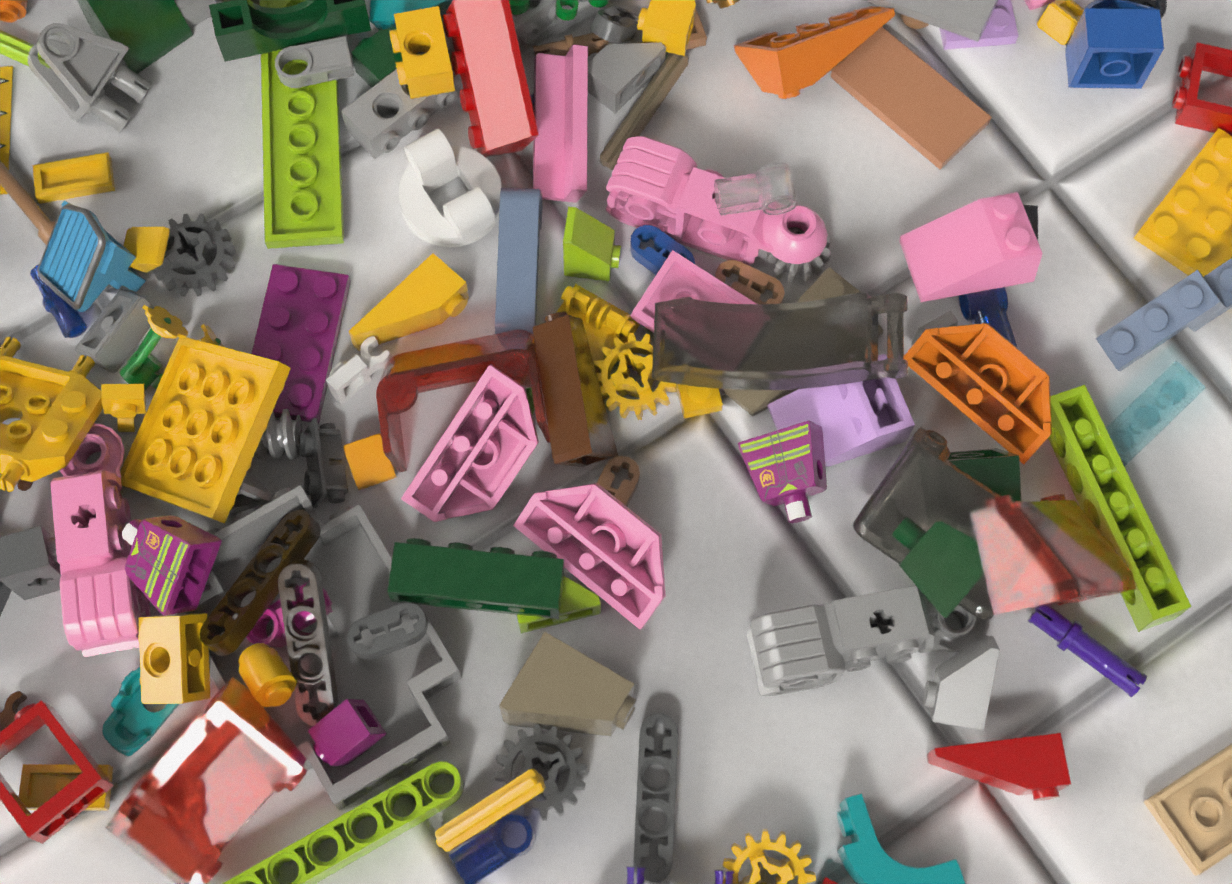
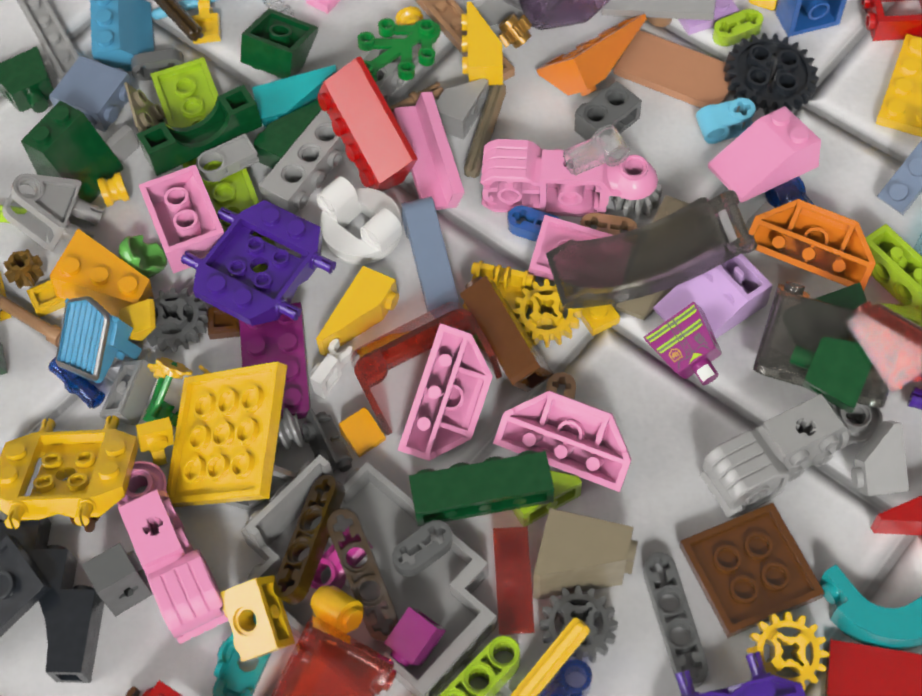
camera: 10 degrees left, 10 degrees down
magenta torso [122,515,222,616] -> none
yellow brick [389,6,455,99] -> none
lime slope [563,207,621,282] -> none
dark grey beam [590,6,639,44] -> none
none -> pearl gold gear [3,249,44,289]
none -> light orange wedge [50,228,154,317]
none -> yellow wheel [97,172,130,207]
none -> bright green hair [118,235,167,278]
none -> bright pink slope [139,164,224,274]
none -> dark purple piece [181,200,337,326]
none -> reddish brown tile [208,307,240,340]
none -> clear red slope [493,526,535,635]
none -> dark grey brick [574,81,642,151]
none -> reddish brown plate [679,503,825,638]
none -> medium azure piece [696,98,756,144]
none -> lime beam [712,9,763,47]
none -> black gear [723,33,819,115]

